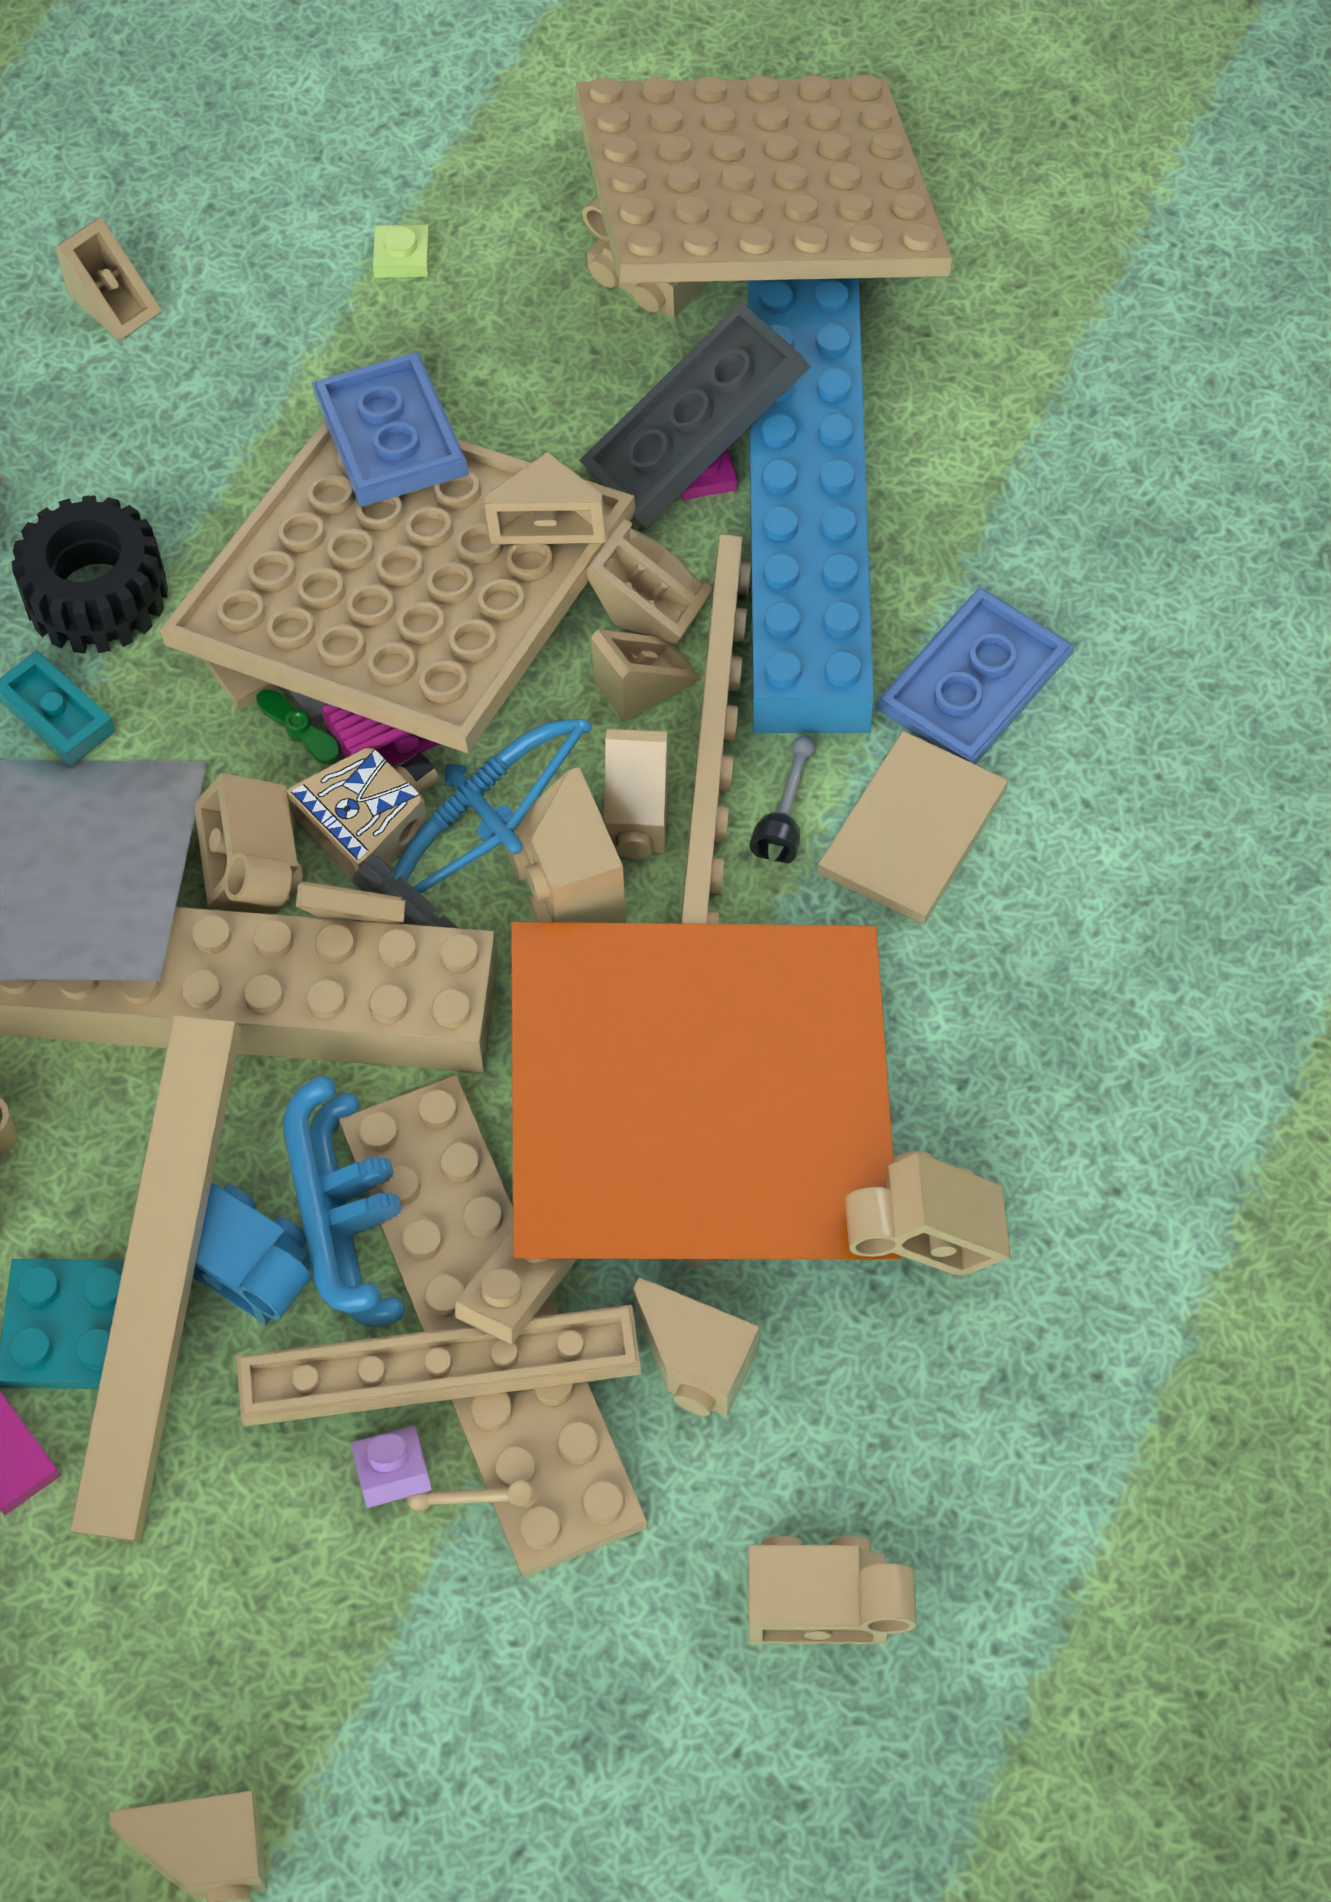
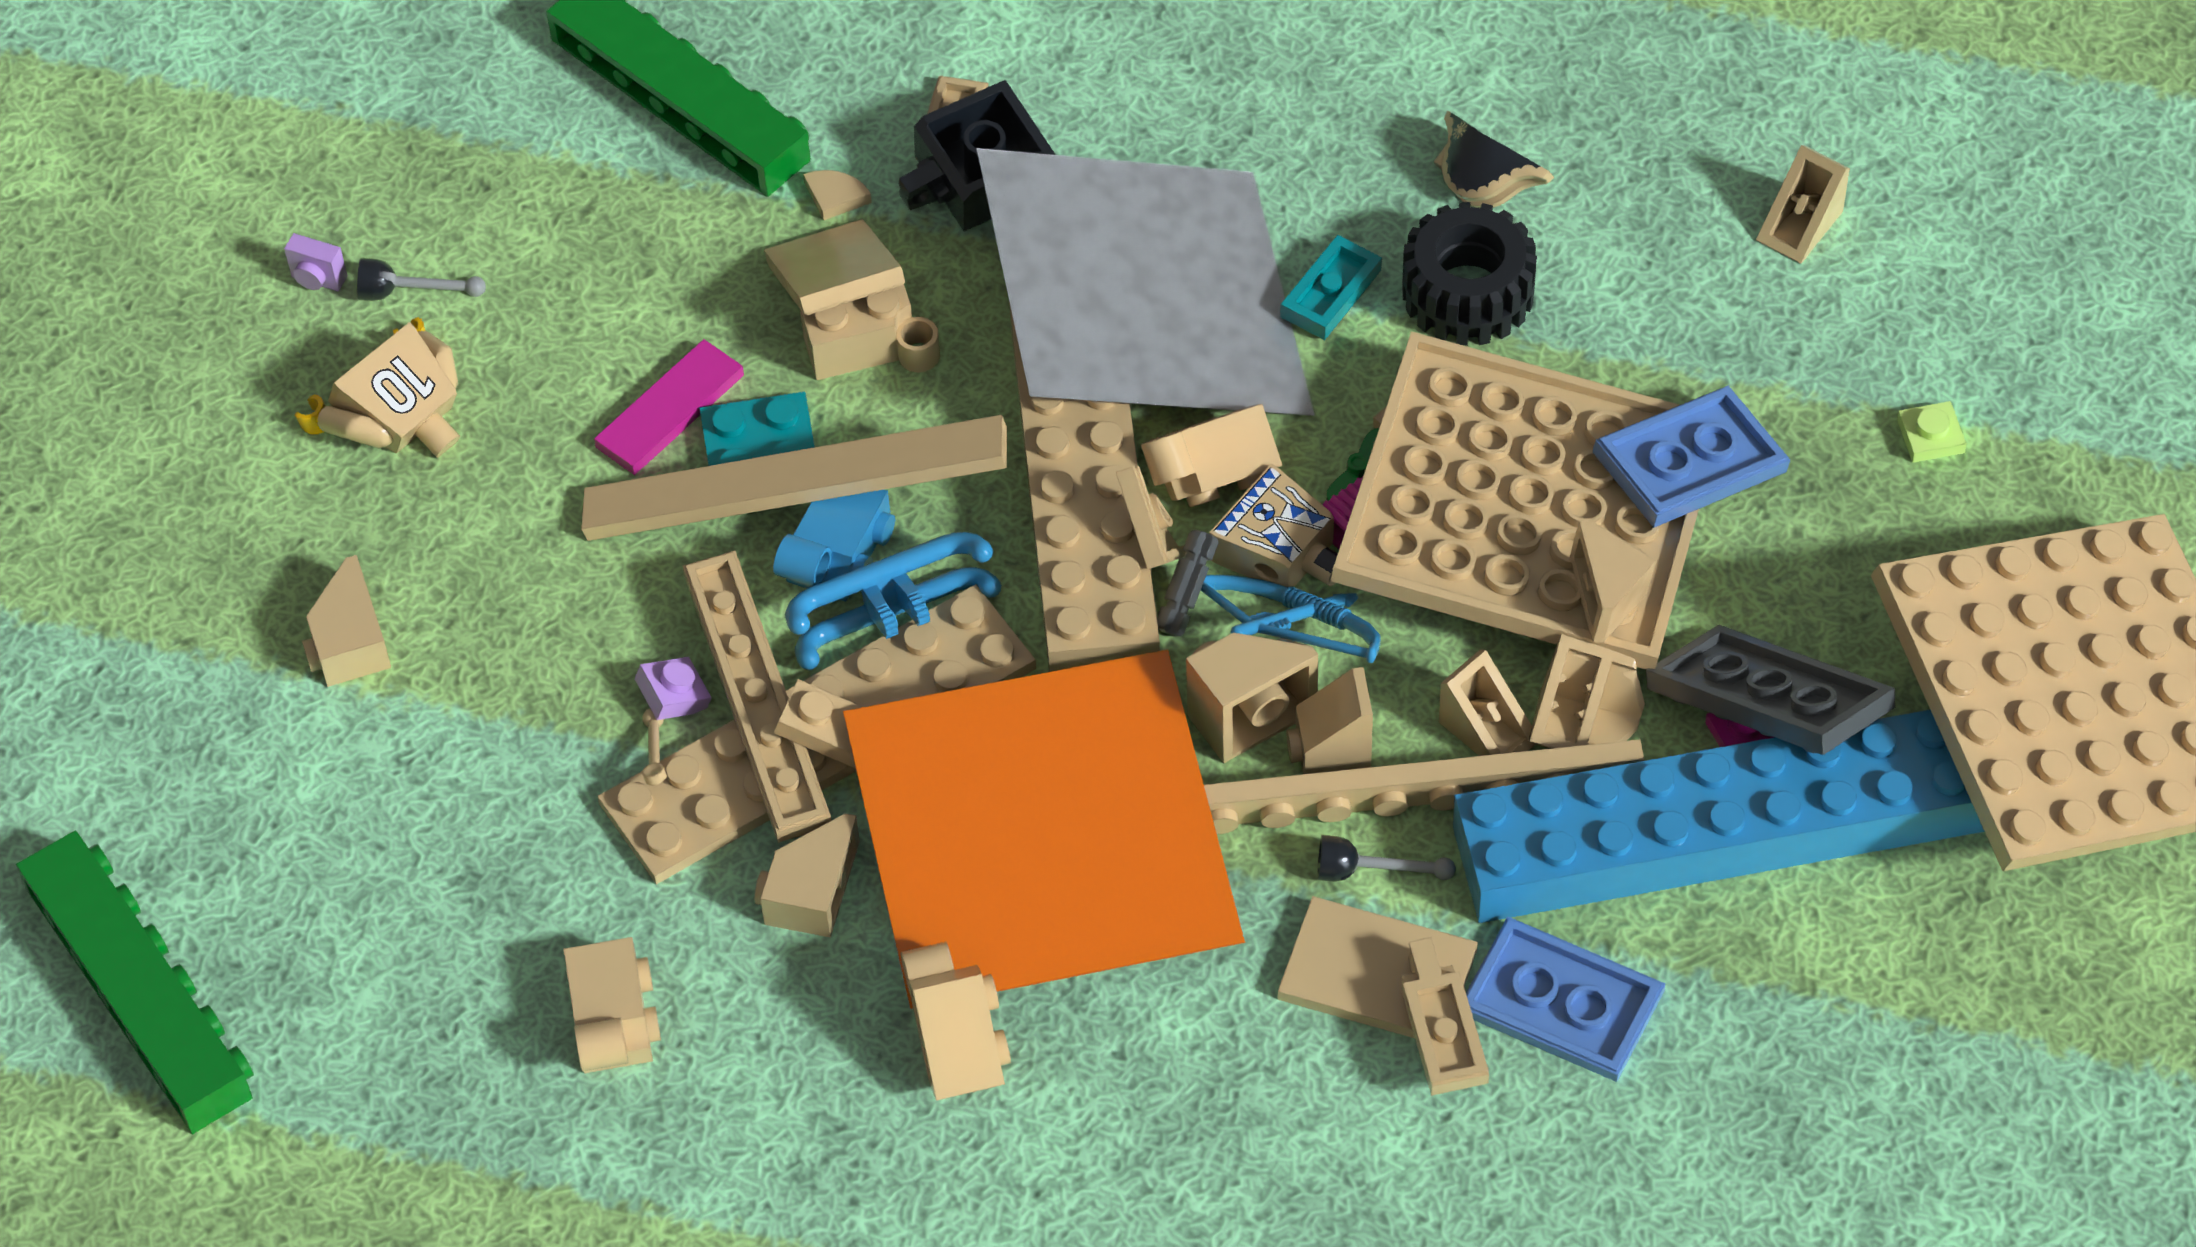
camera: 80 degrees right, 5 degrees down
none -> tan hinge [1401,937,1489,1096]

